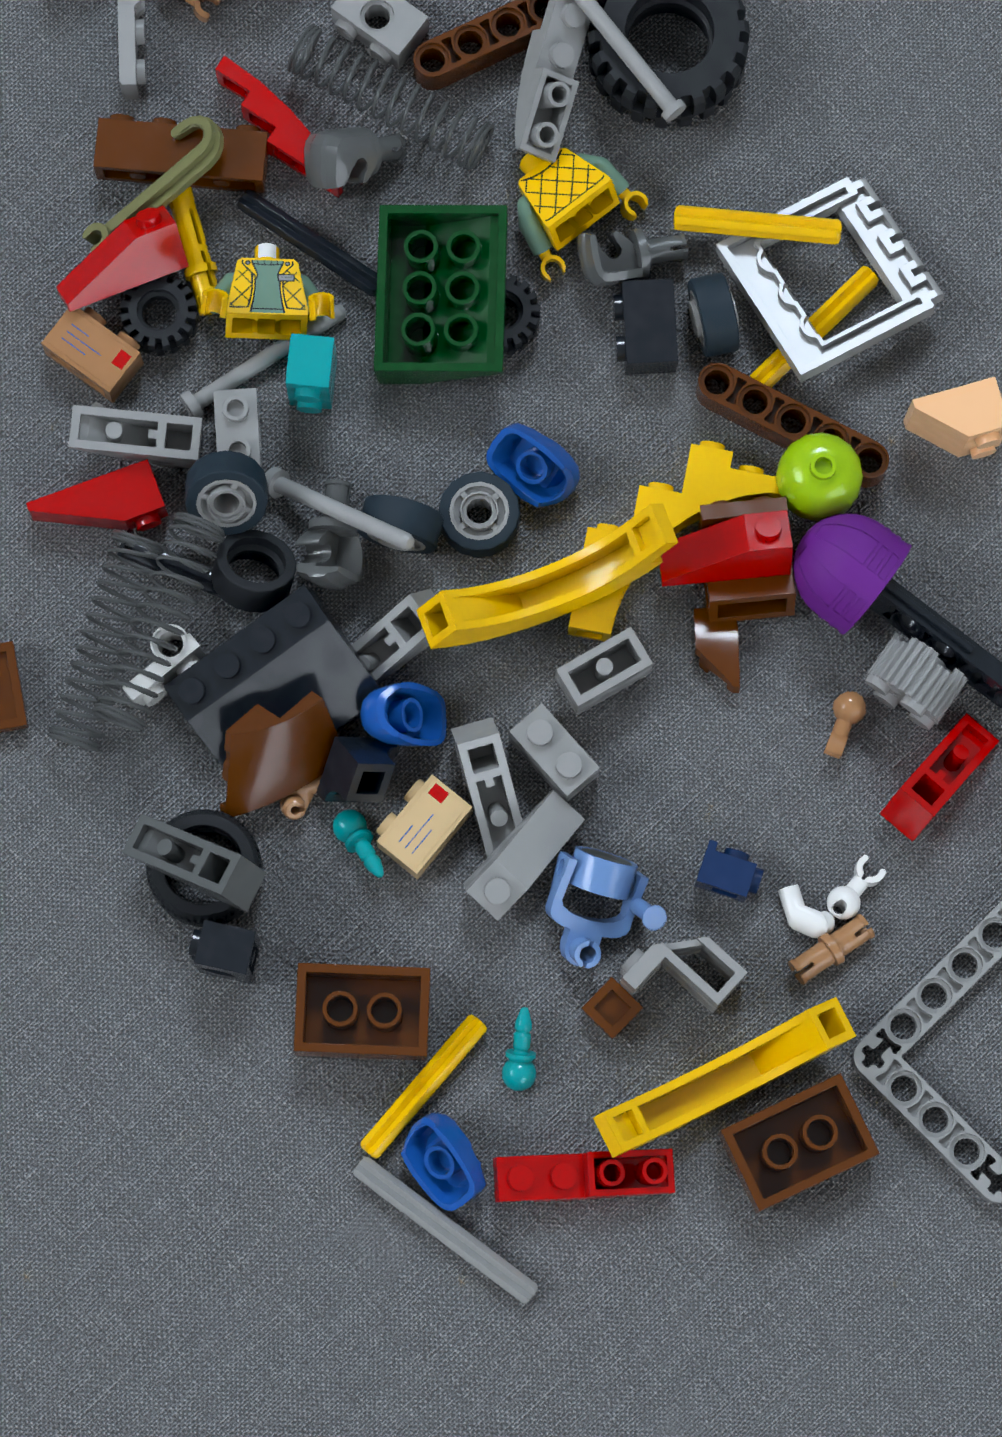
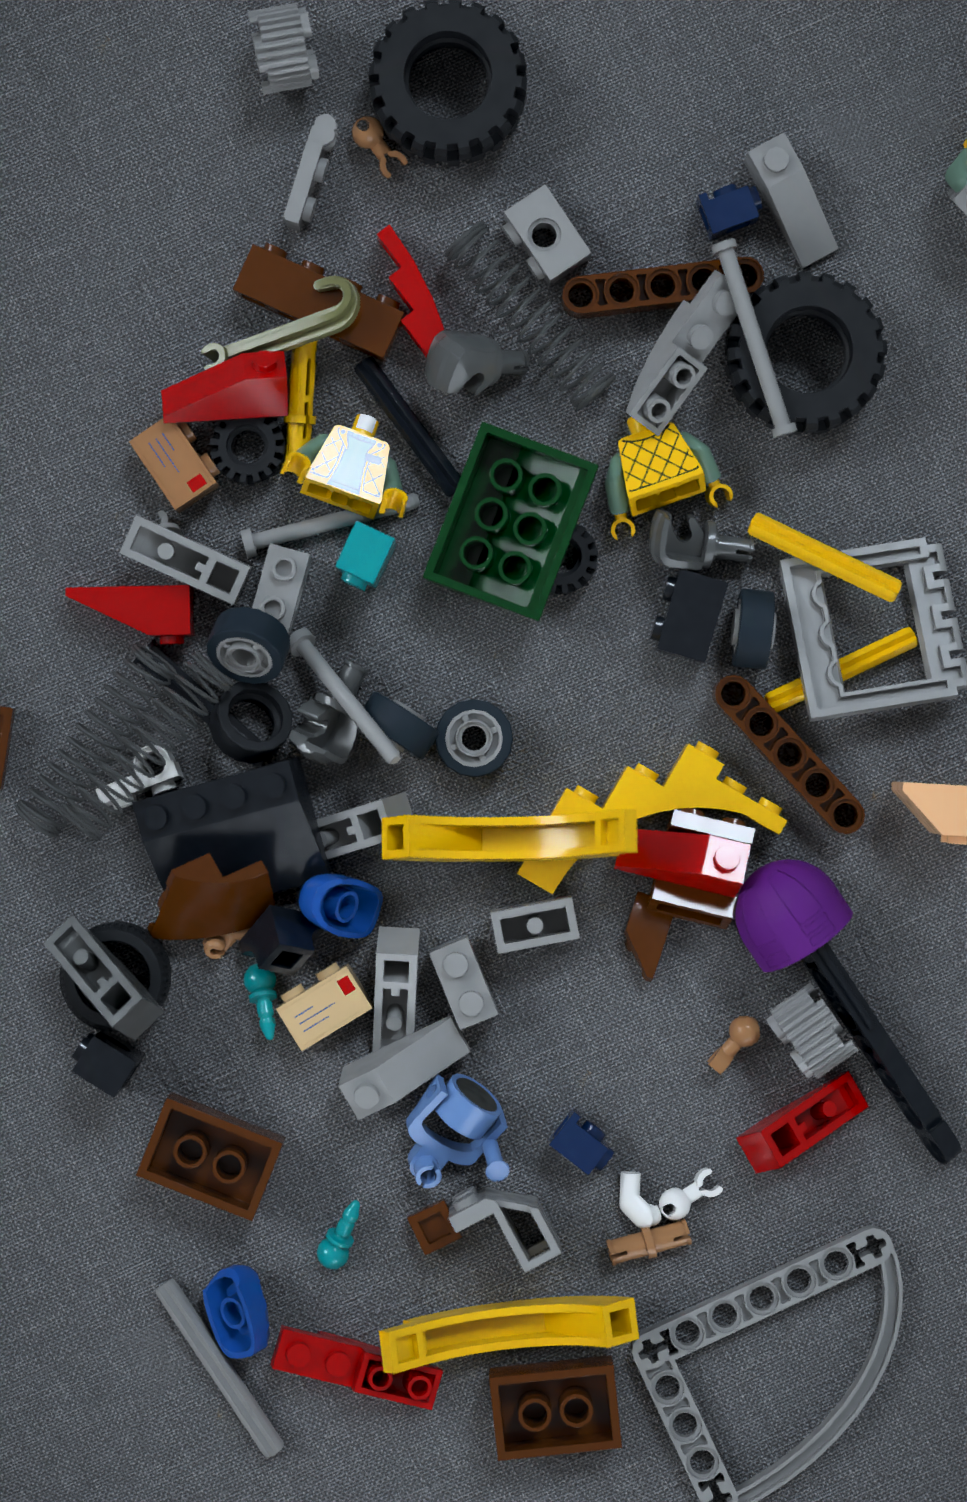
camera: 20 degrees right, 10 degrees up
yellow axle [360,1014,487,1159] -> none
blue piece [486,423,580,508] -> none
lime cylinder [775,432,863,522] -> none

